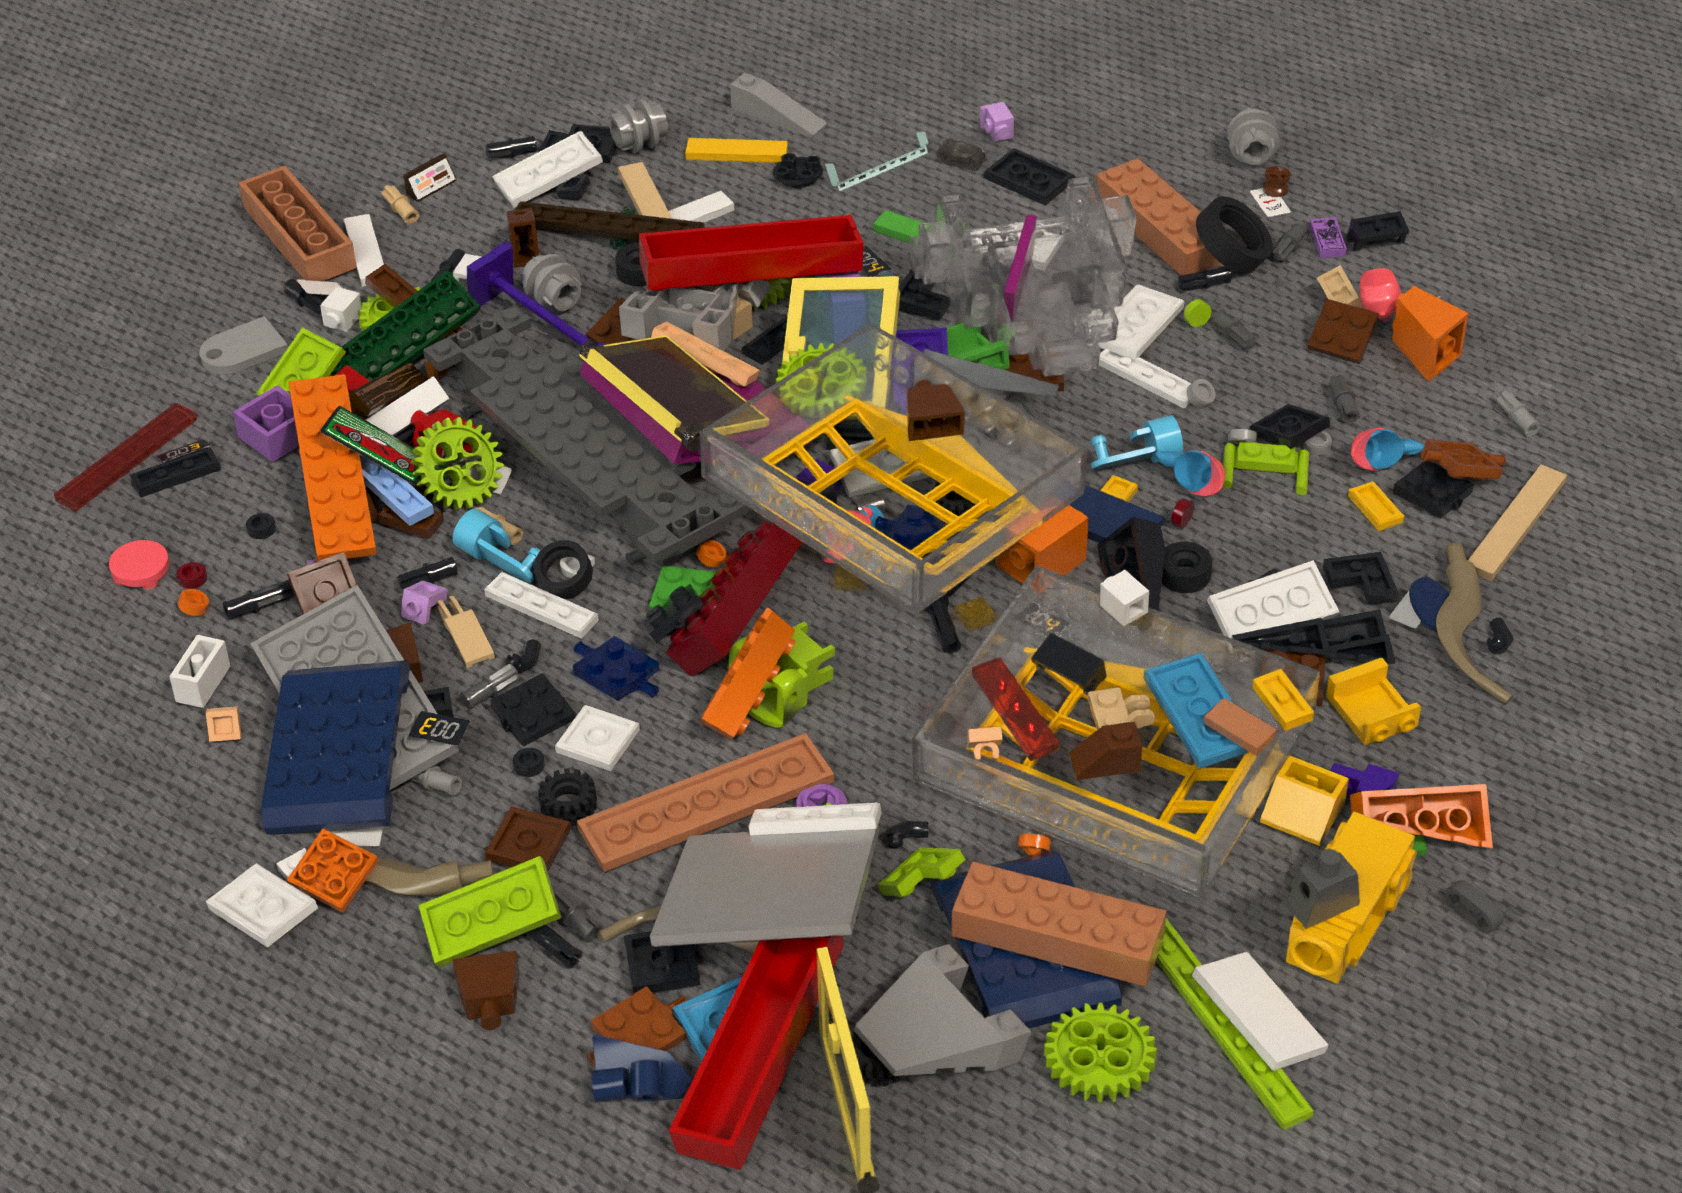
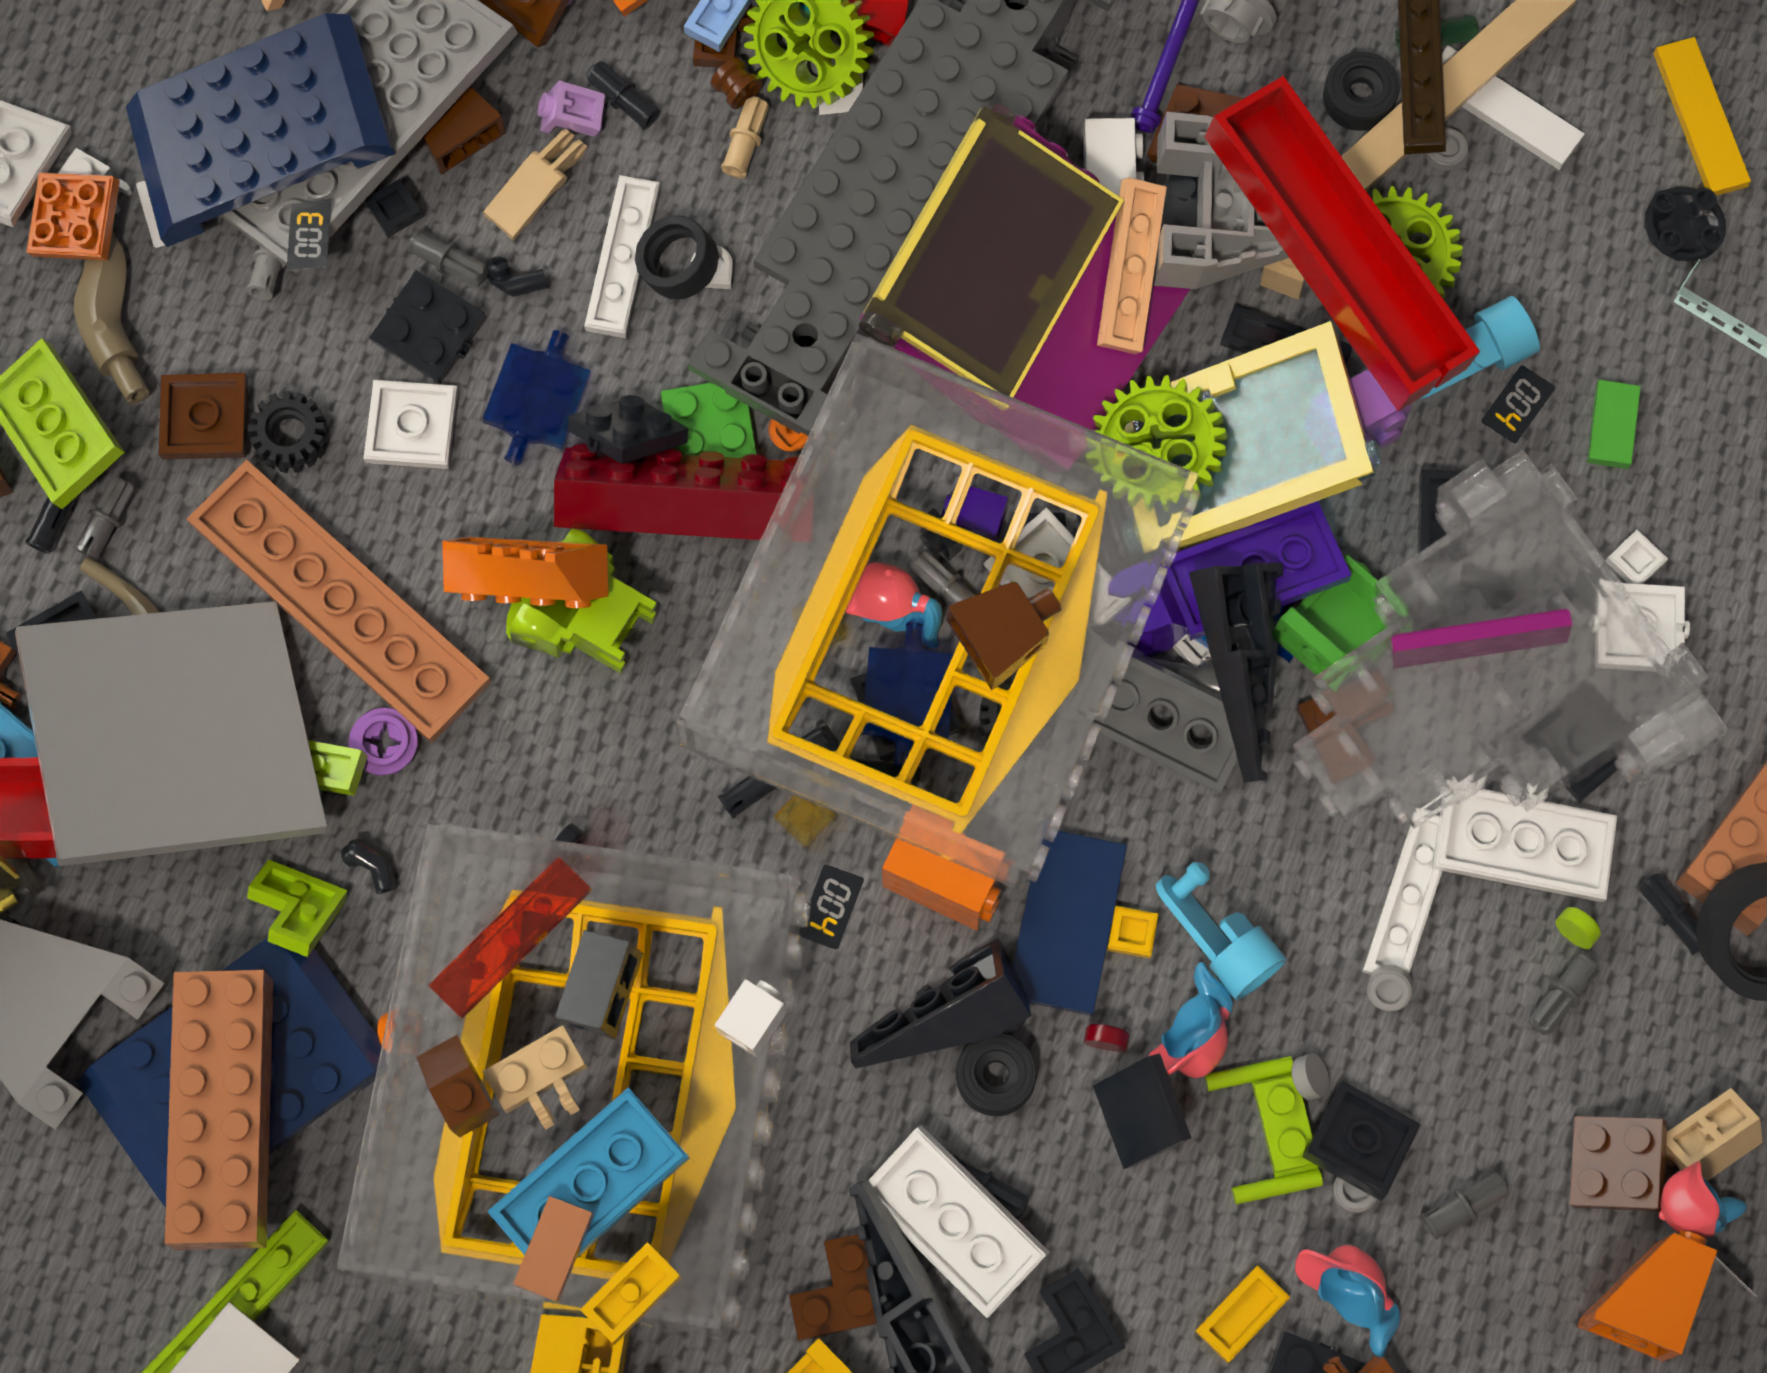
camera: 70 degrees right, 30 degrees up
medium azure piece [453,508,541,584] -> none
black tile [513,748,545,777] -> none
white tile [749,802,882,836] -> none
light nougat tile [967,727,1002,762] -> none
lime gear [1044,1003,1157,1103] -> none
none -> reddish brown wheel [710,57,762,110]
none -> black tile [1093,1053,1192,1169]

